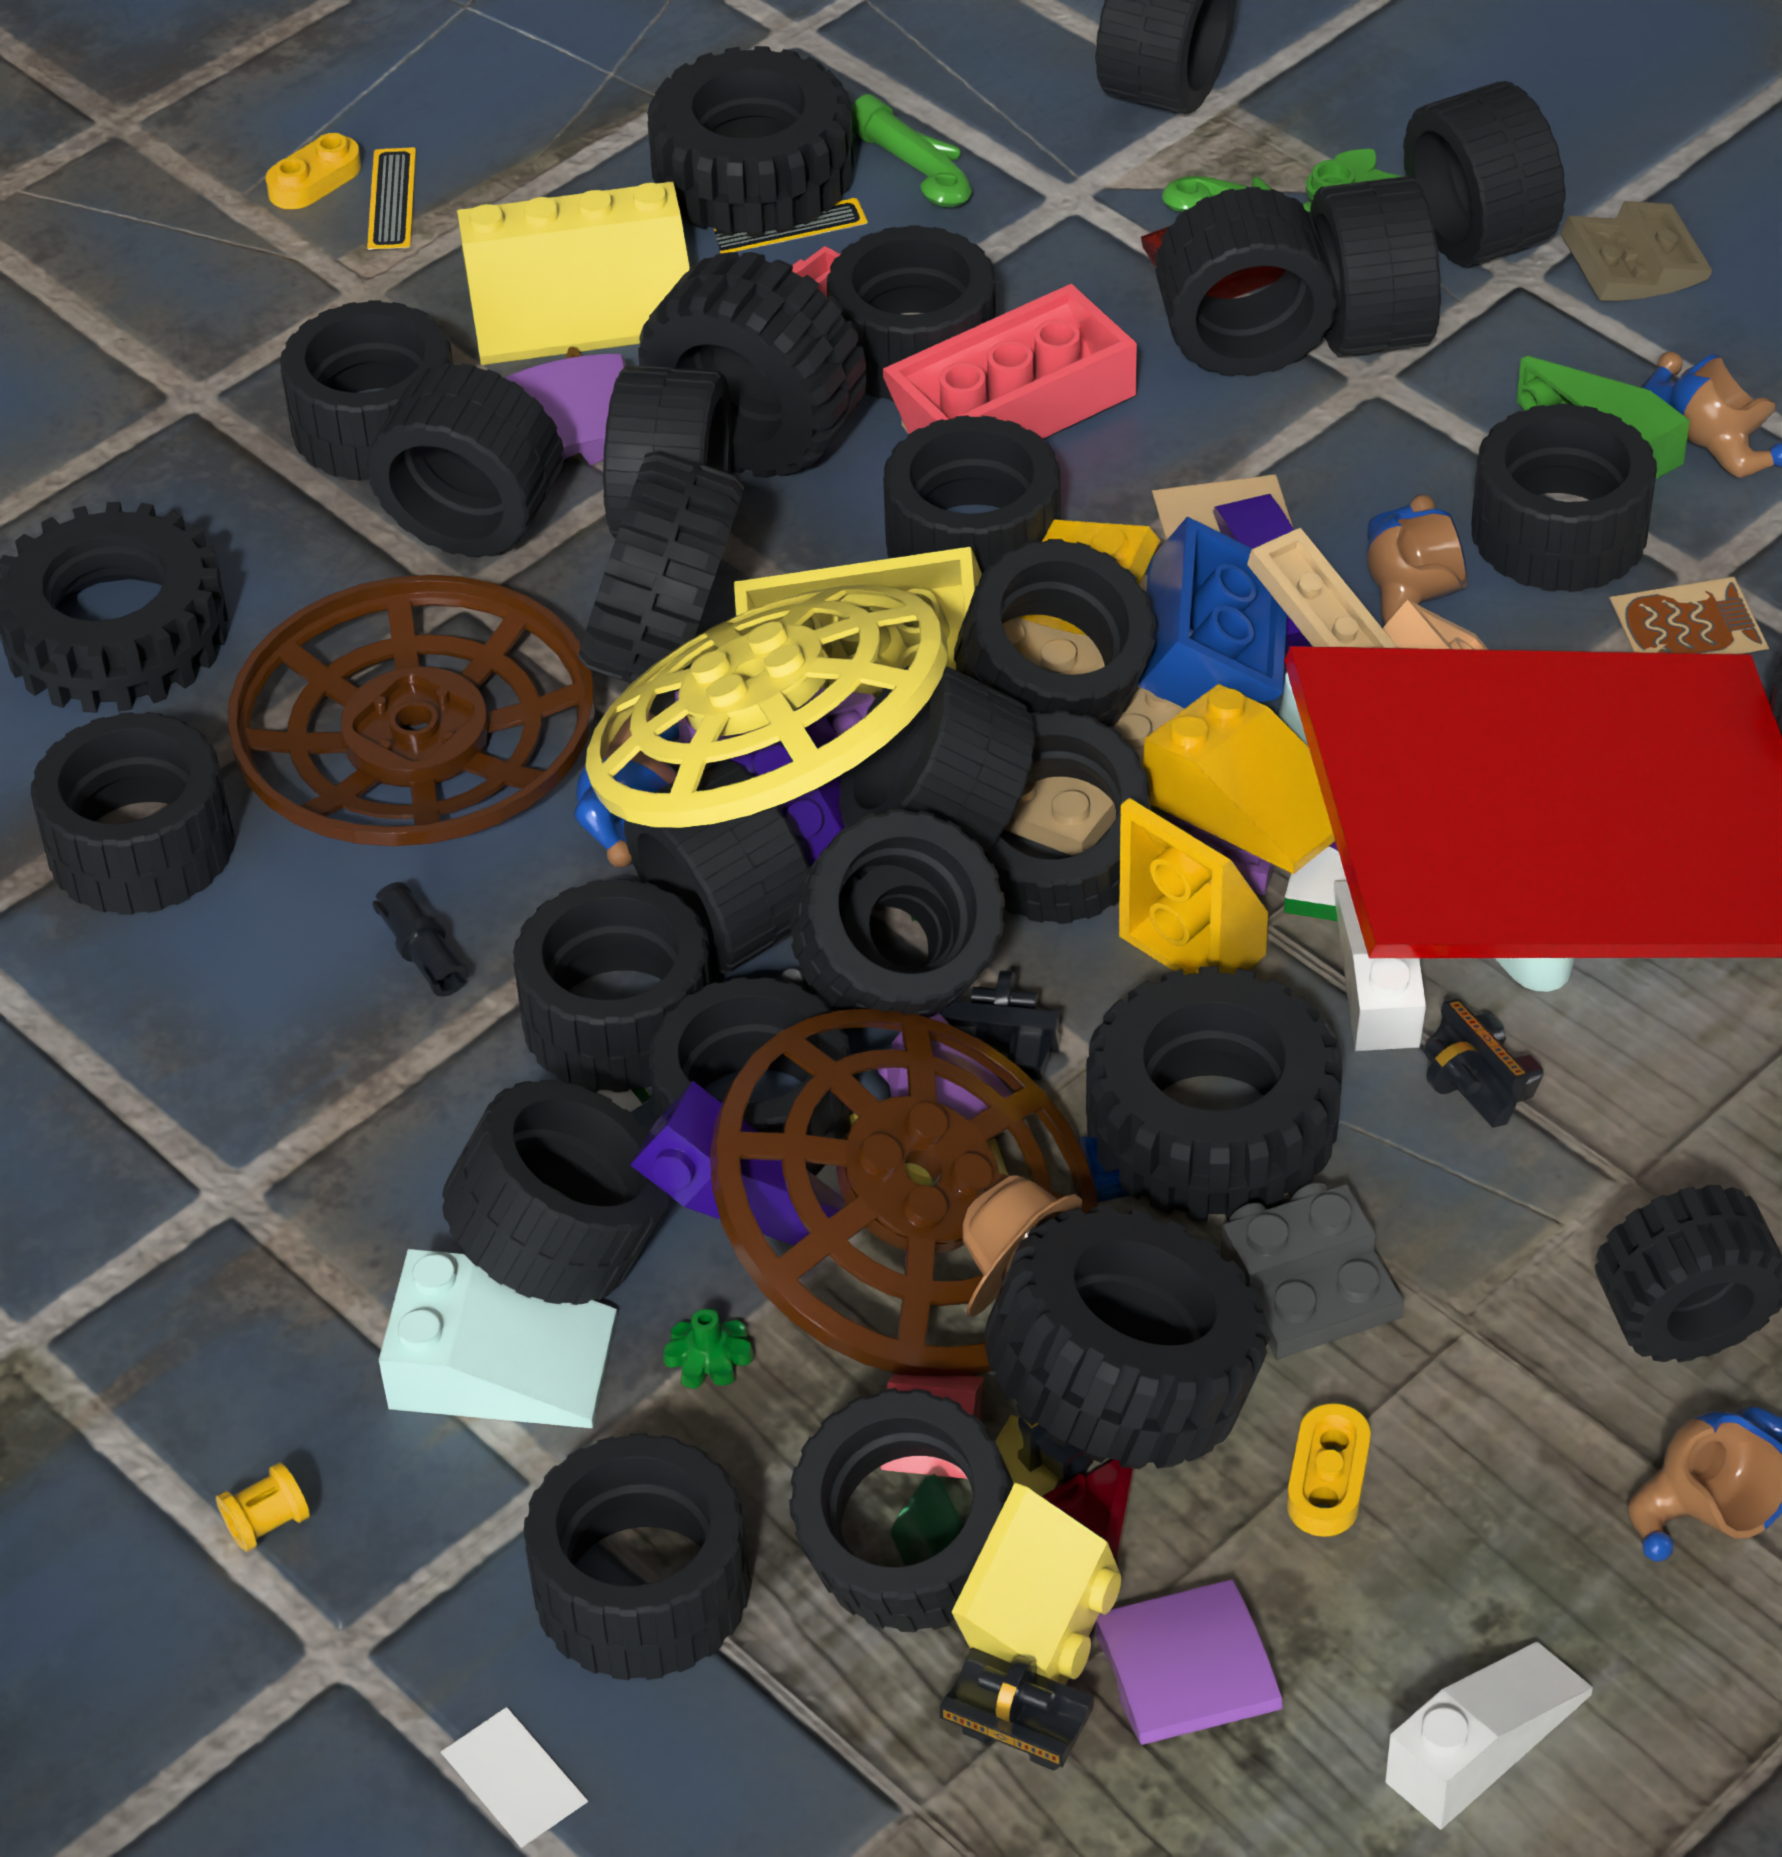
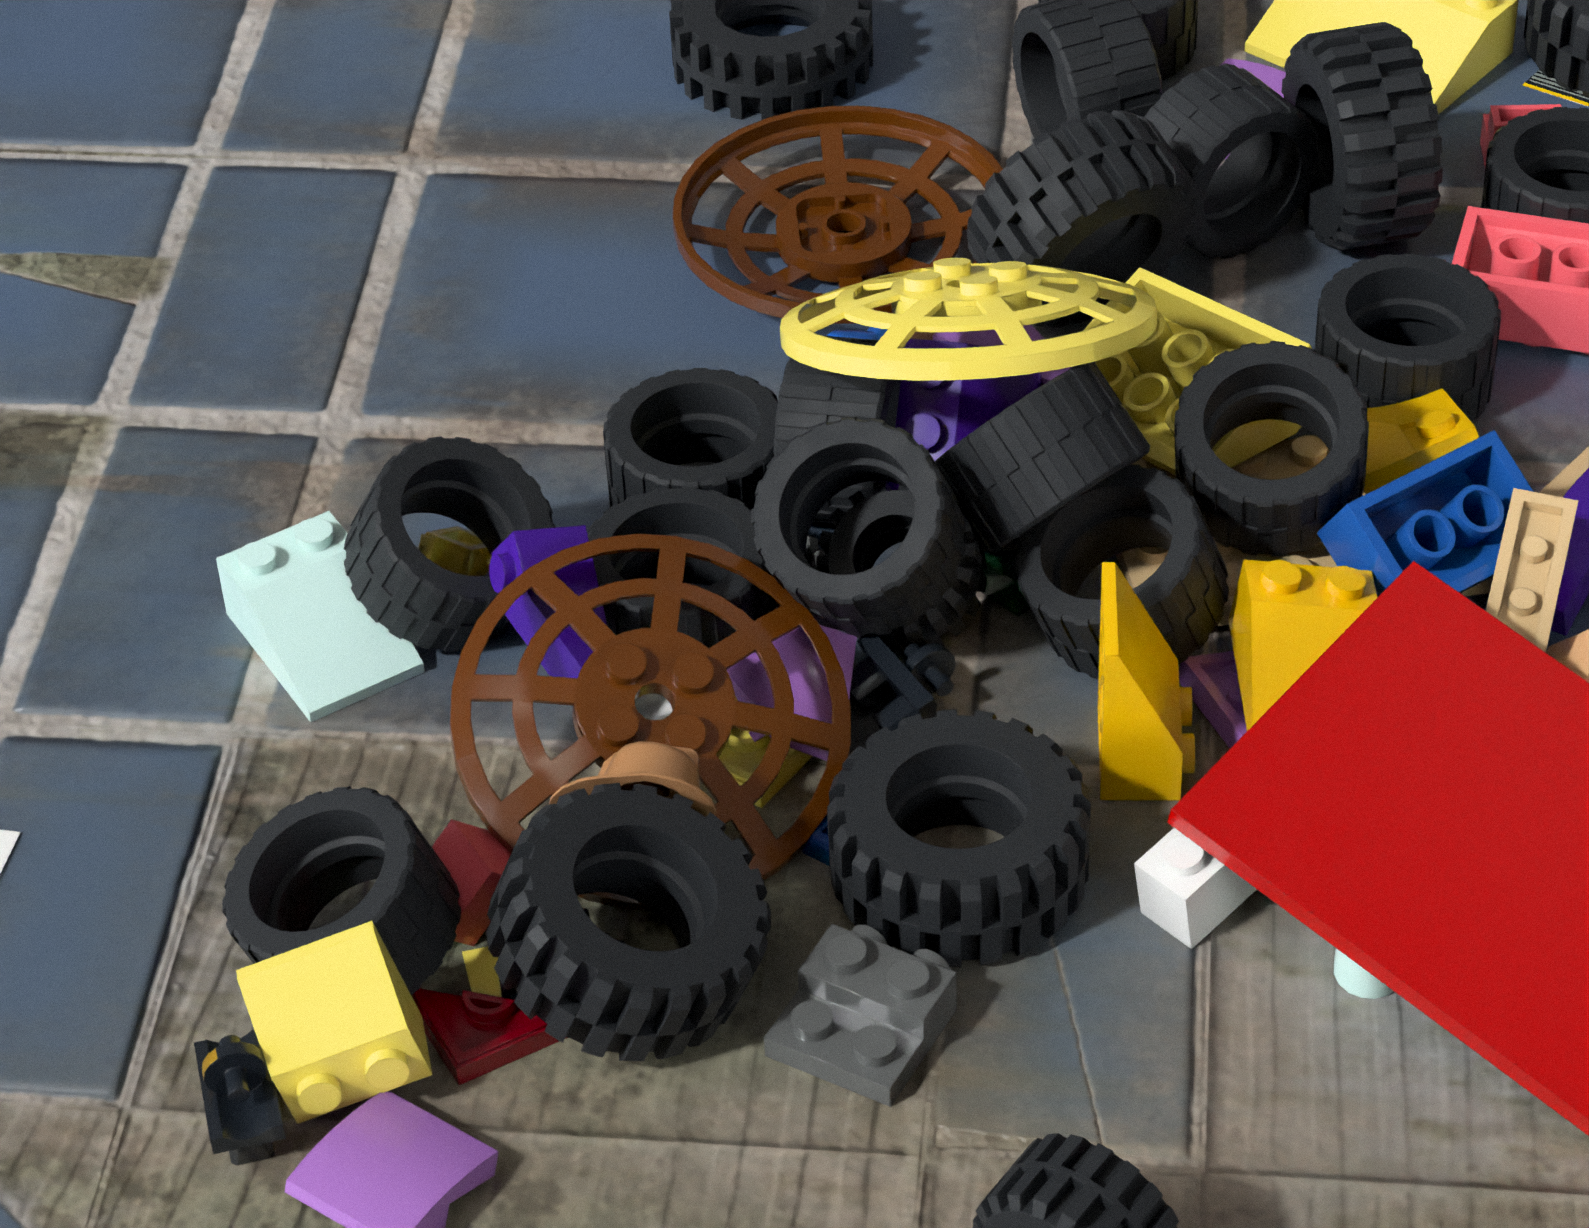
camera: 50 degrees right, 5 degrees down
black tyre [31,712,233,915] -> none
yellow bush [216,1462,310,1553] -> none
black pin [372,882,469,997] -> none
black tyre [524,1433,750,1680] -> none
green plant [663,1309,754,1389] -> none
yellow plate [1287,1404,1371,1537] -> none
black hips [1423,999,1544,1128] -> none

